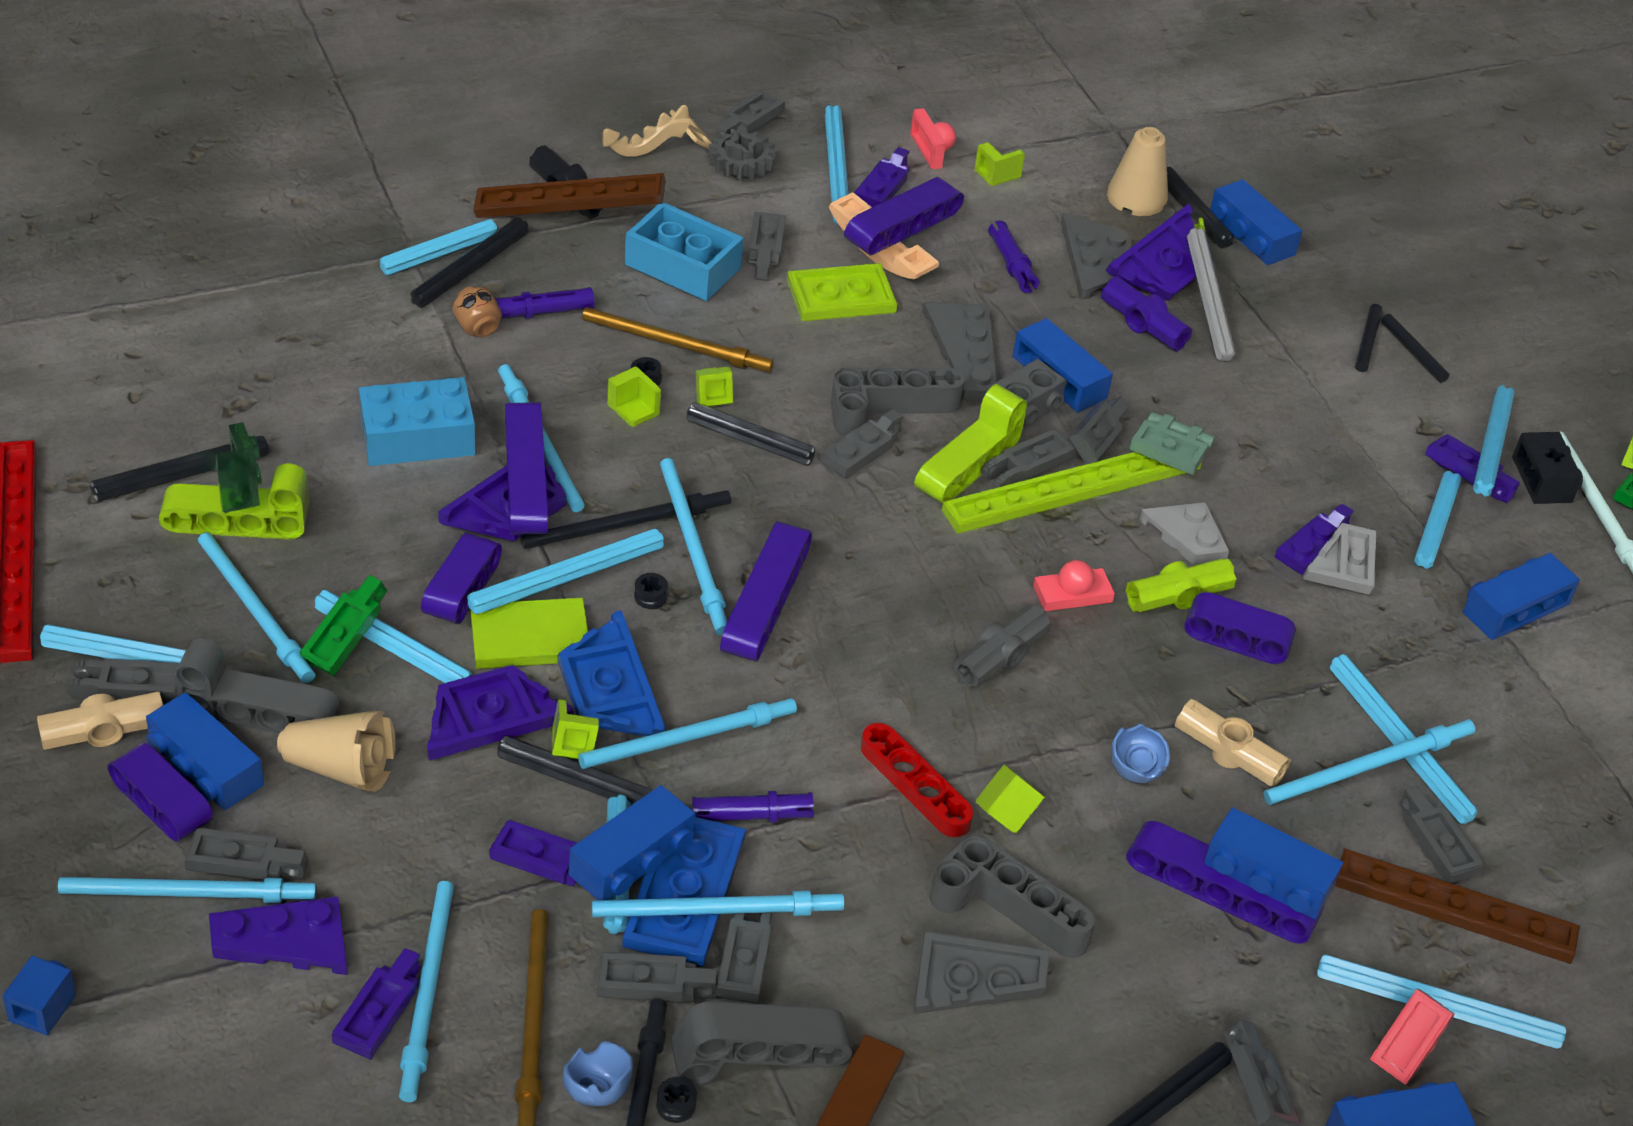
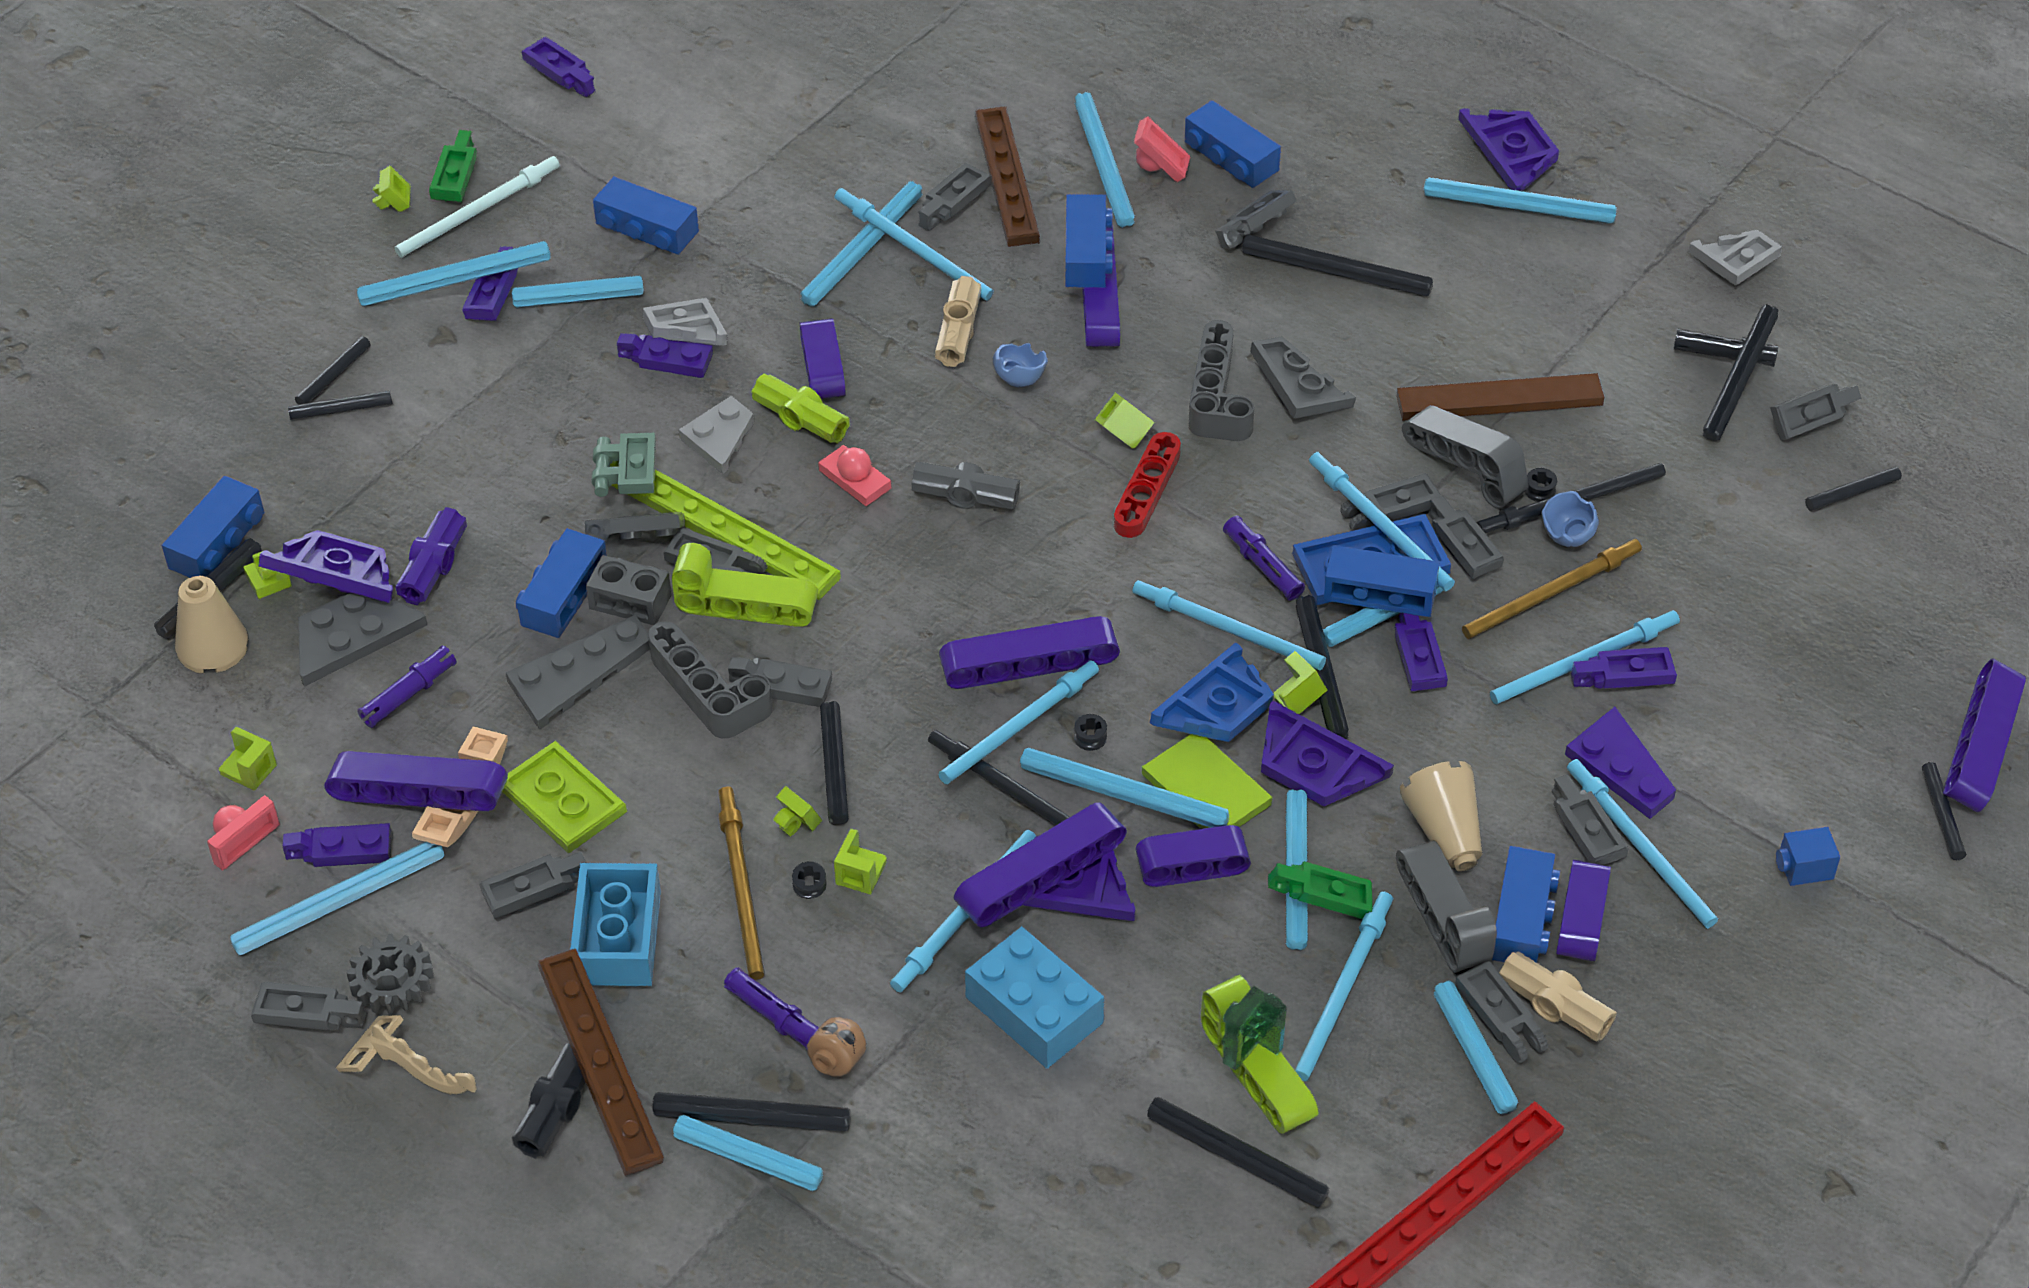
camera: 115 degrees left, 5 degrees up
light grey axle [1187,228,1236,362] -> none
black brick [1512,432,1583,504] -> none

